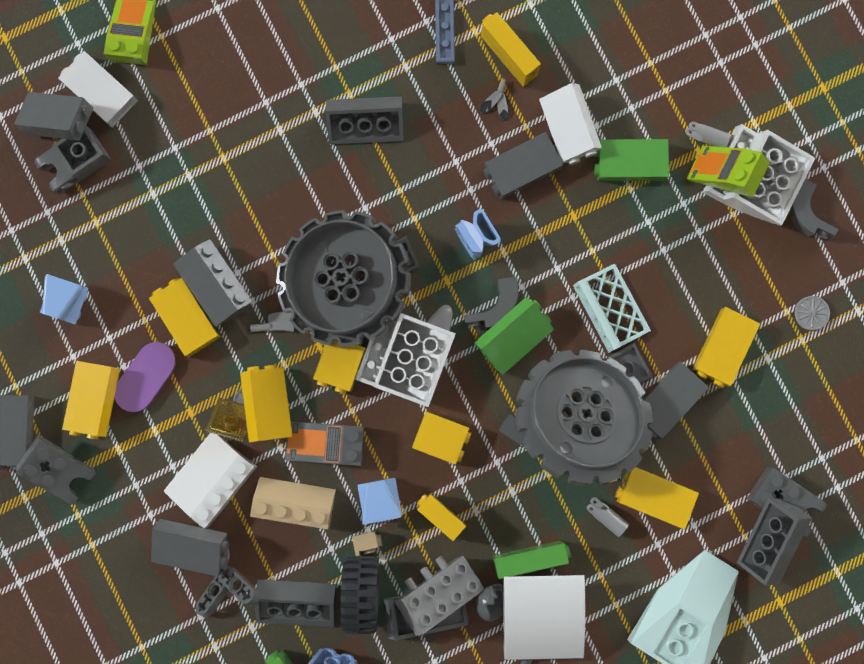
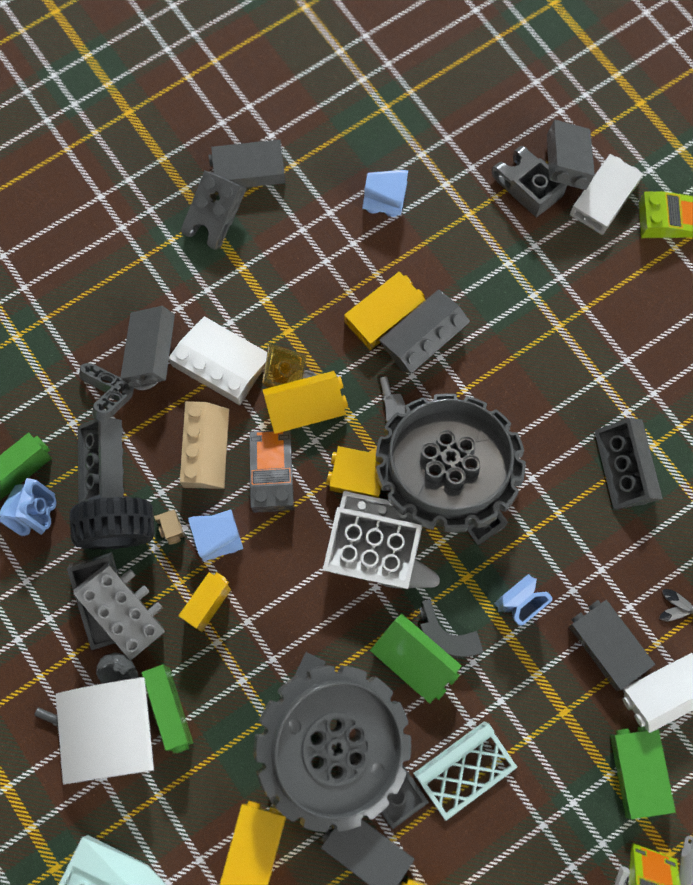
camera: 80 degrees right, 10 degrees down
yellow brick [62,361,120,440] -> none
medium lavender tile [115,342,176,412] -> none
yellow brick [412,412,471,465] -> none
light grey piece [587,497,629,537] -> none

